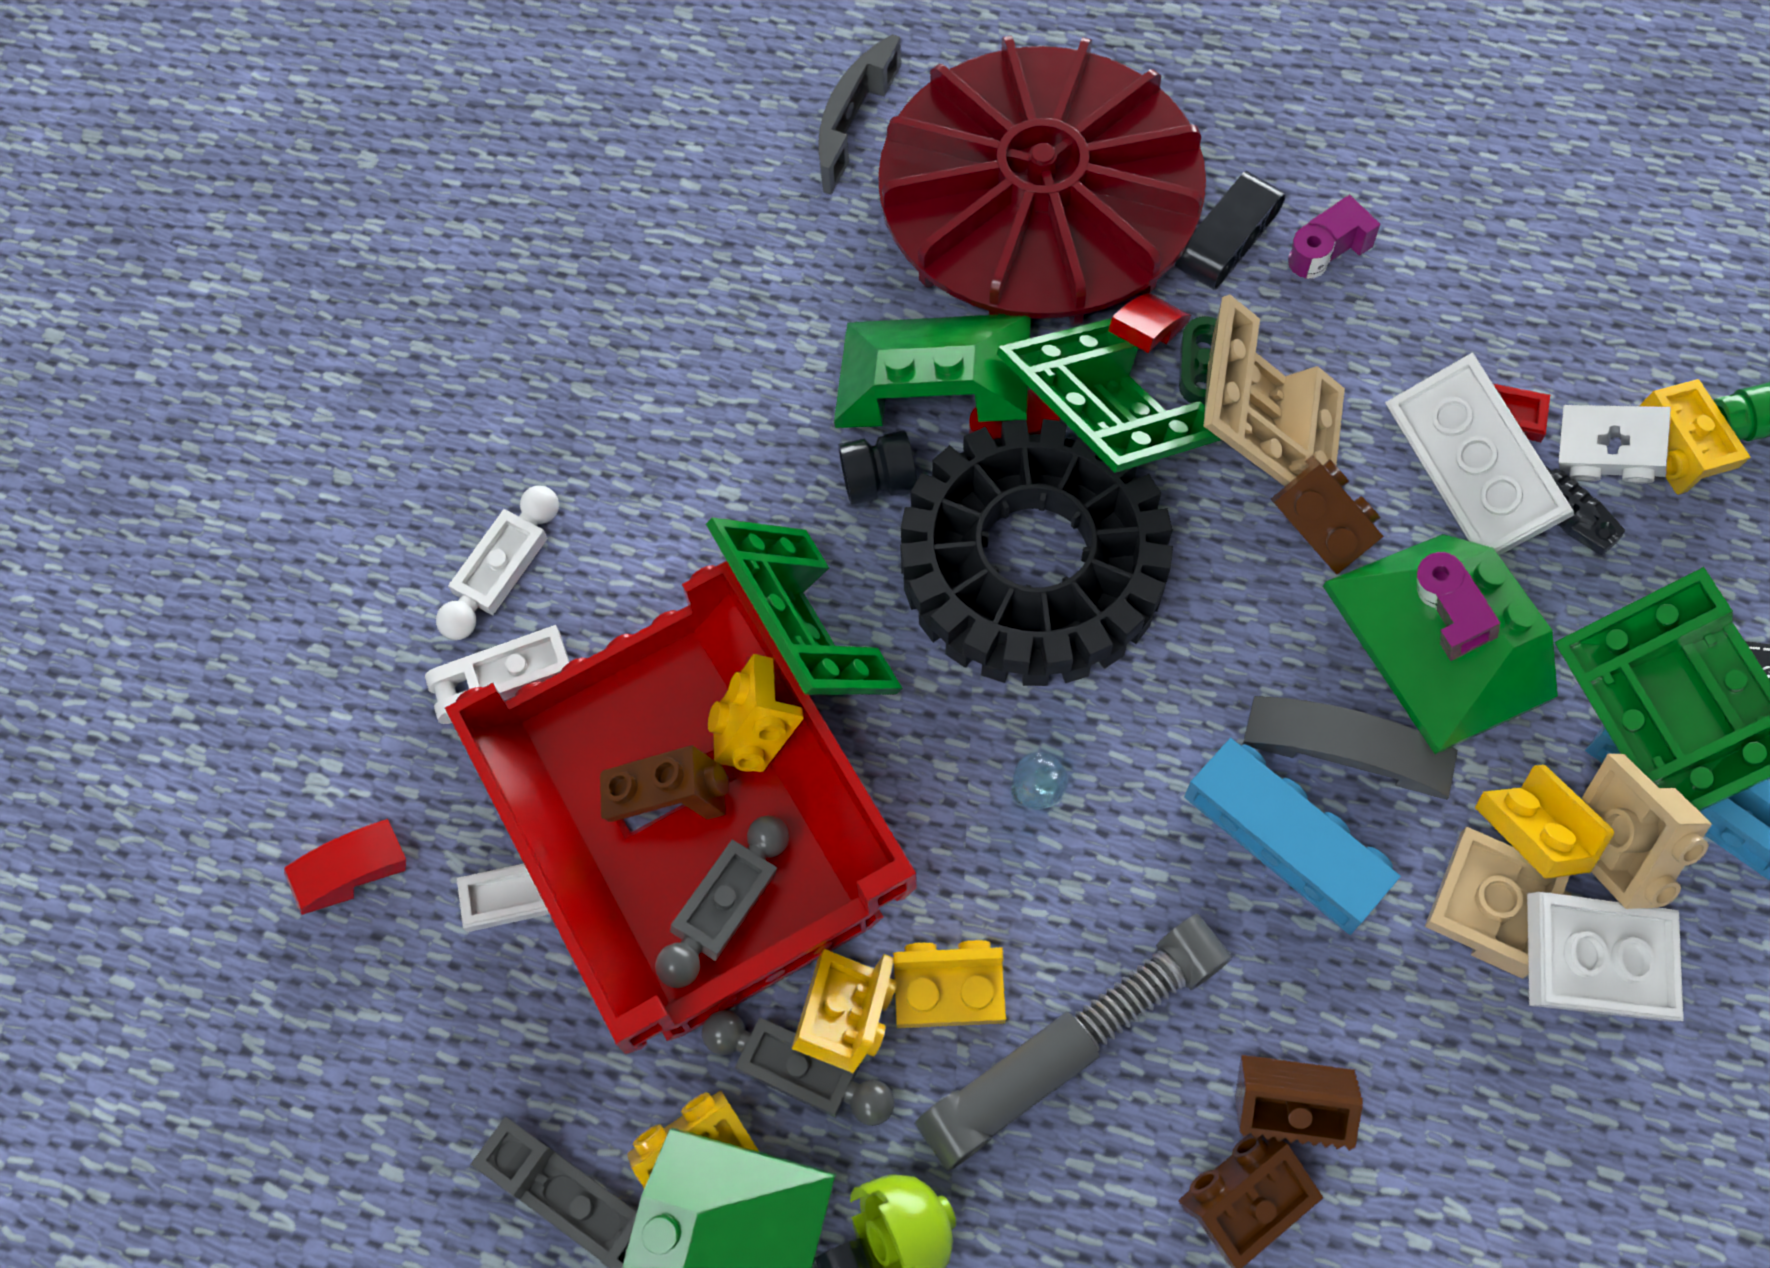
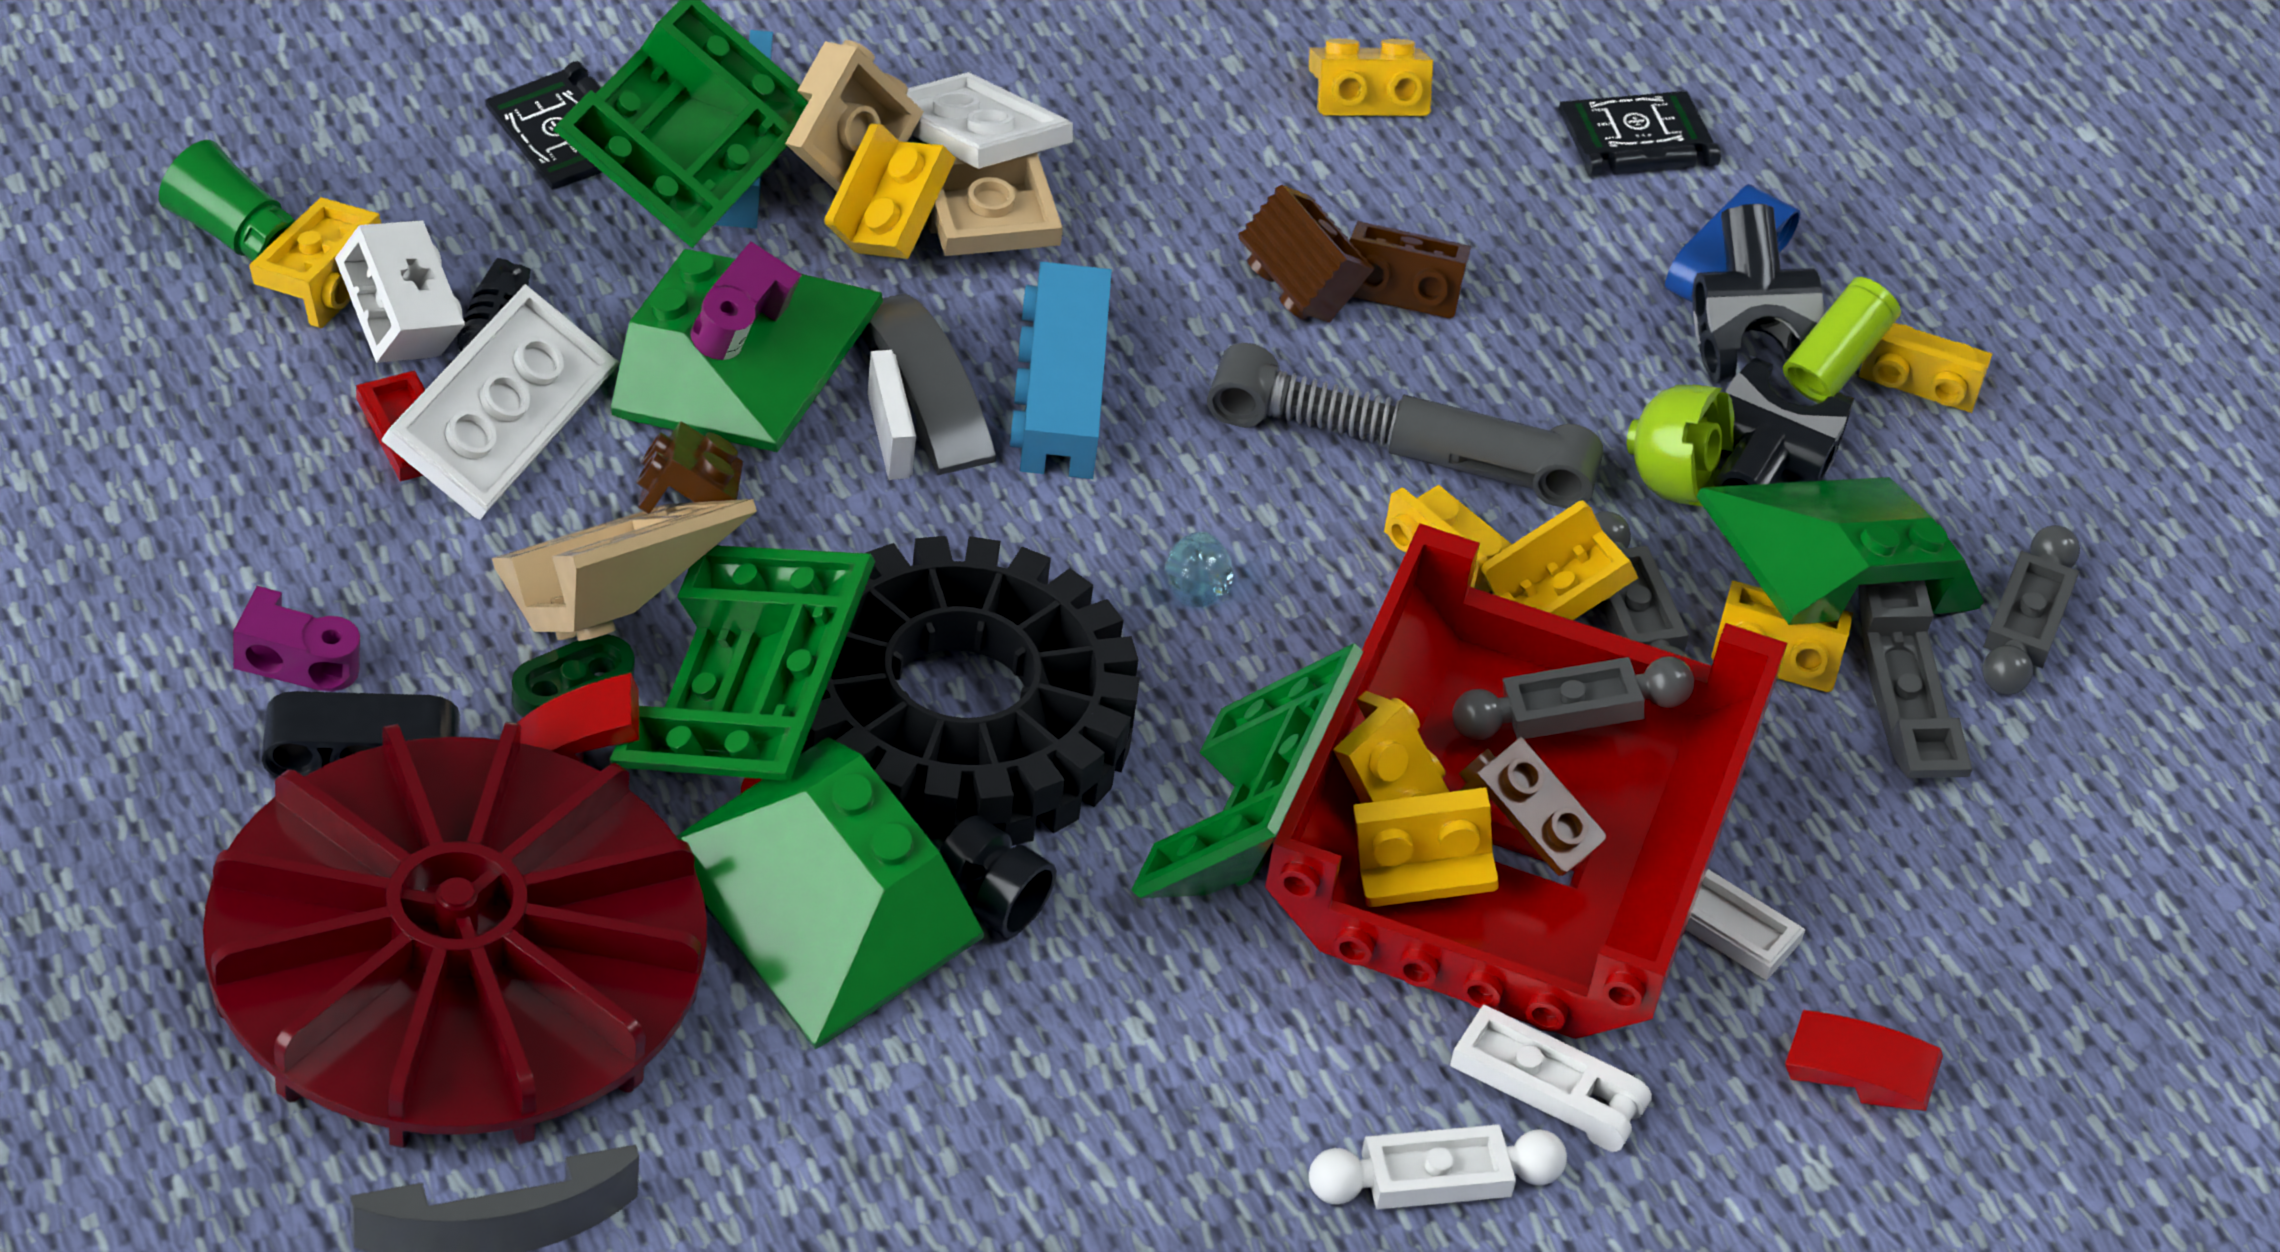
camera: 140 degrees left, 20 degrees down
none -> white tile [867,350,916,480]
none -> yellow bracket [1353,787,1498,907]

